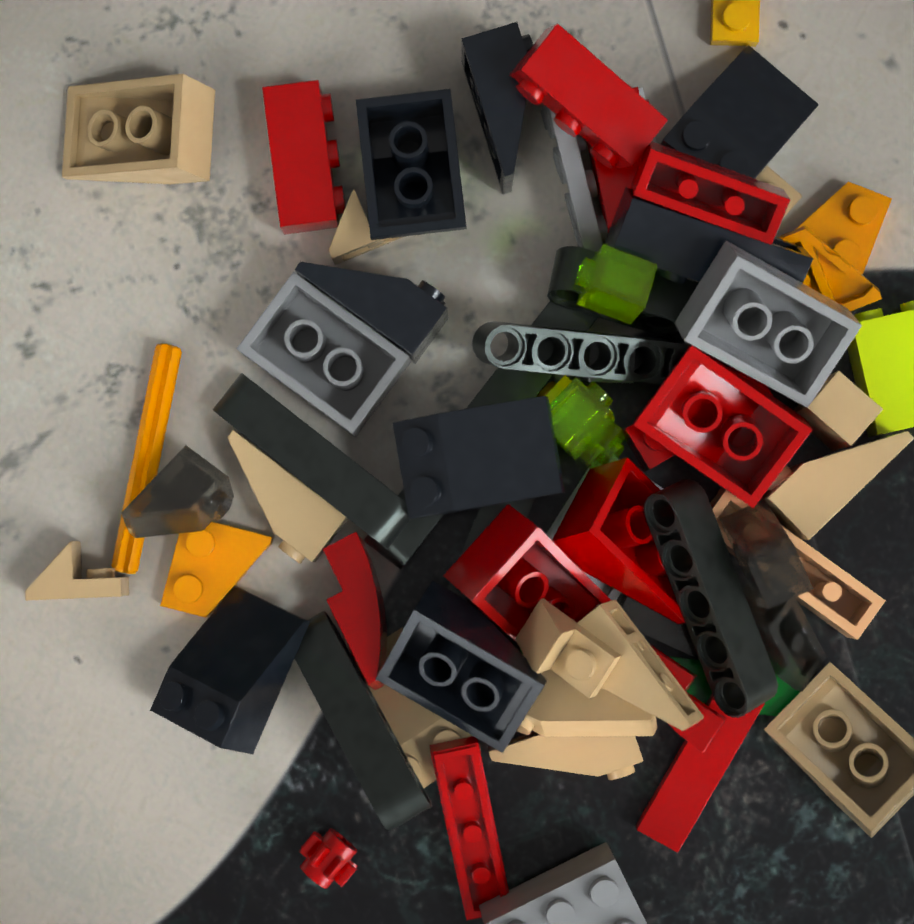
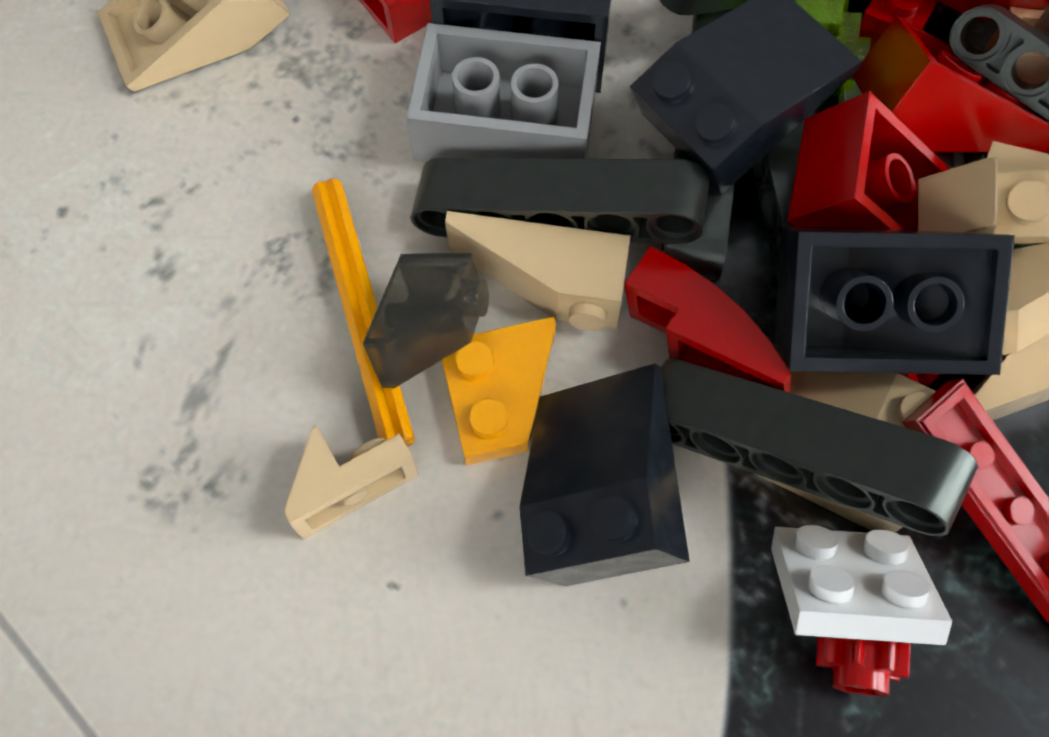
camera: 30 degrees left, 20 degrees down
none -> white plate [771,525,952,645]

